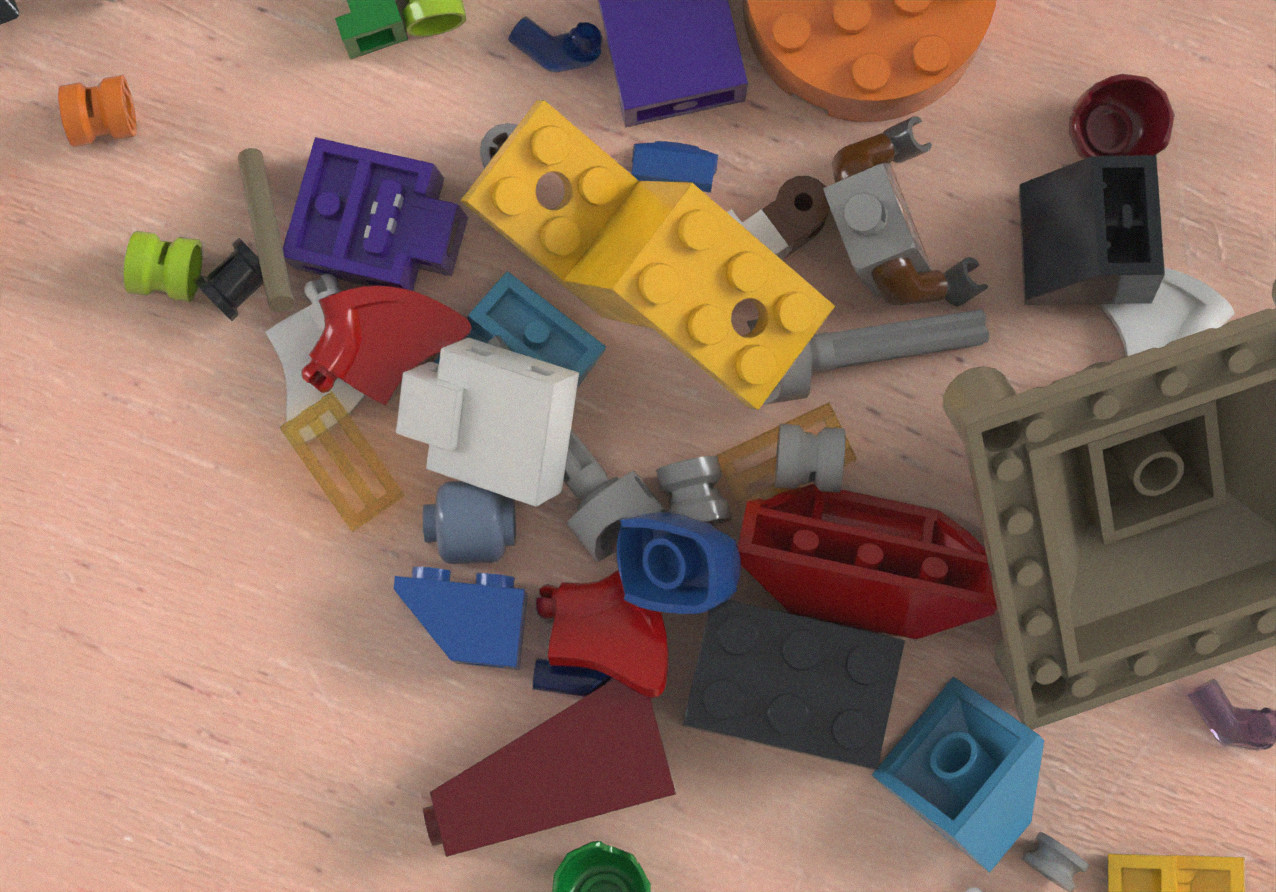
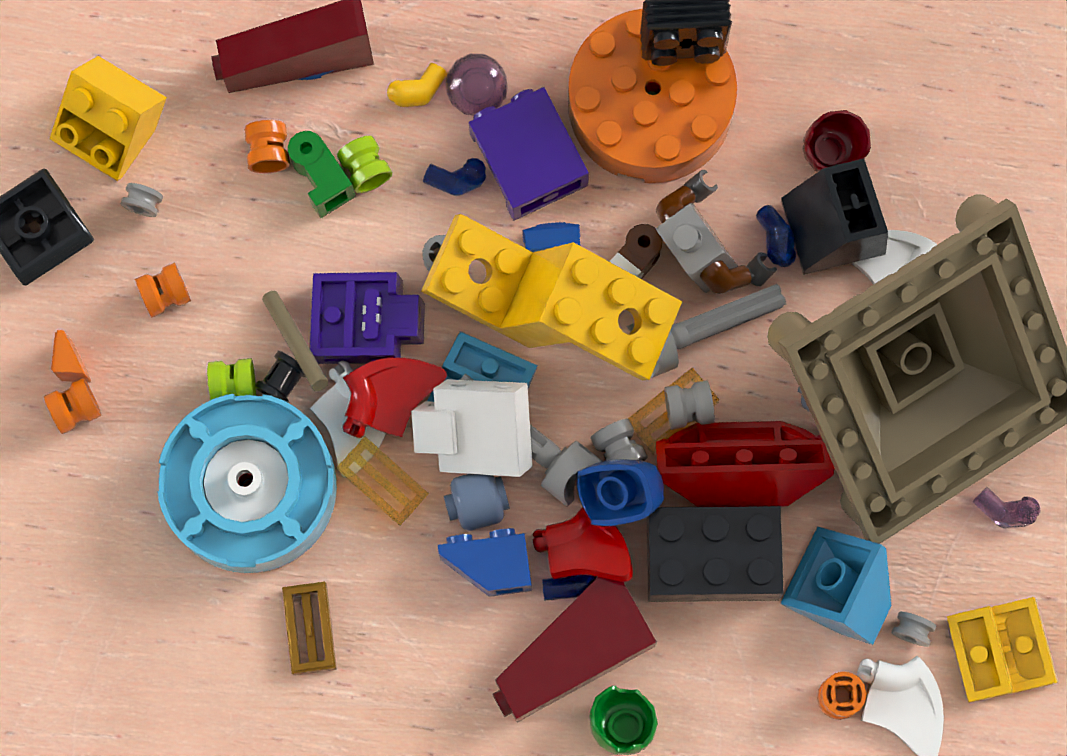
camera: 15 degrees left, 5 degrees down
none -> medium azure piece [157,394,337,573]
none -> pearl gold tile [282,581,337,675]
none -> clear blue arm [756,205,796,267]

